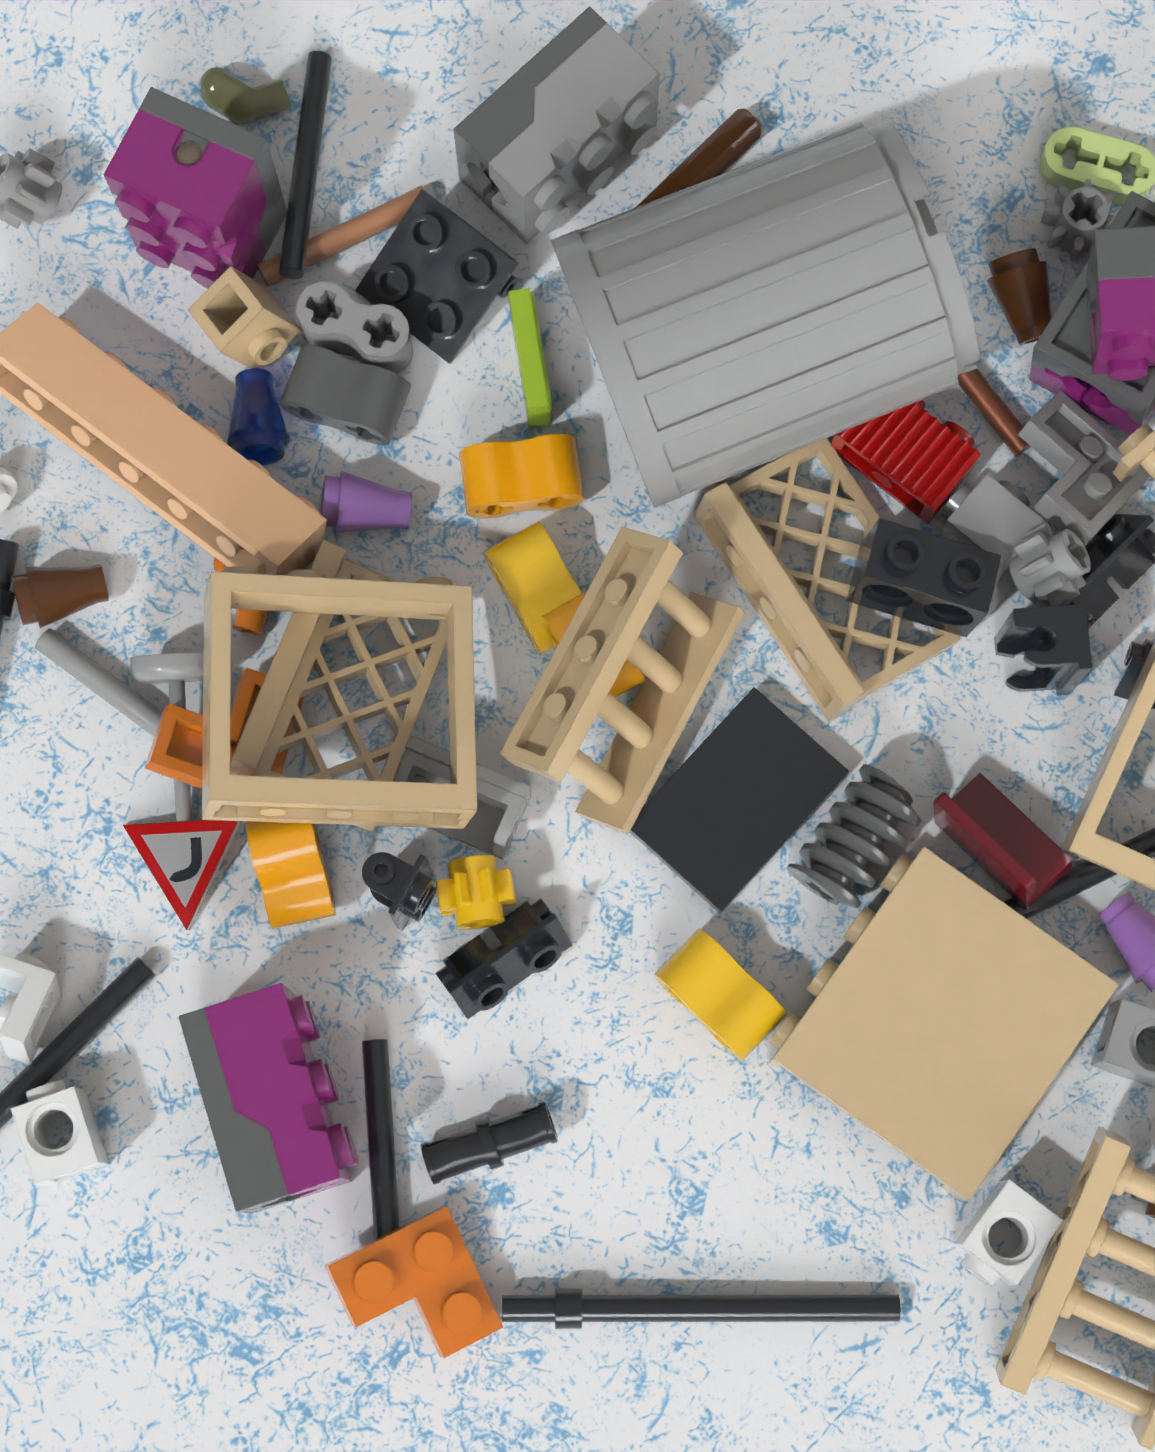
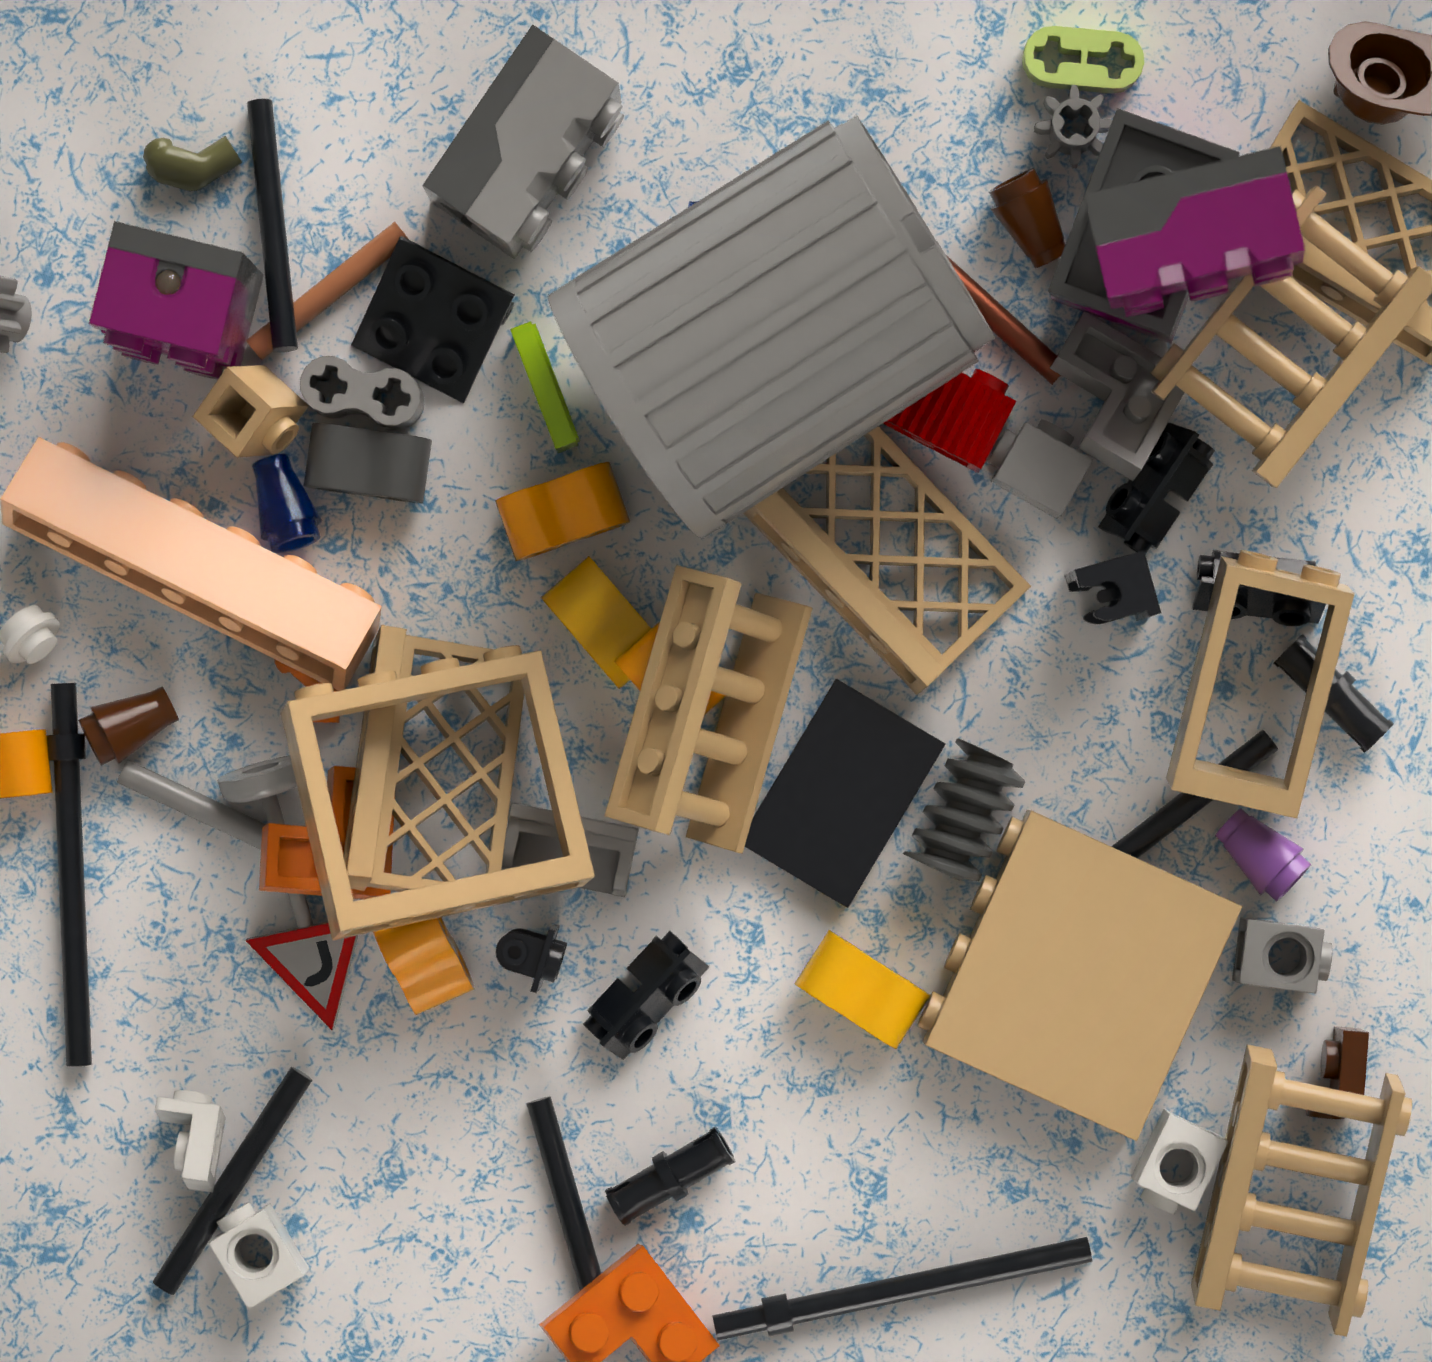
camera: 10 degrees left, 10 degrees up
magenta piece [178,983,358,1214] -> none
medium lavender cone [320,471,412,533] -> none
yellow gear [435,855,516,930] -> none
reddish brown axle [635,108,762,208] -> none
black brick [846,518,1001,637] -> none
dark red panel [933,773,1073,910] -> none
light grey gear [1009,523,1091,606] -> none

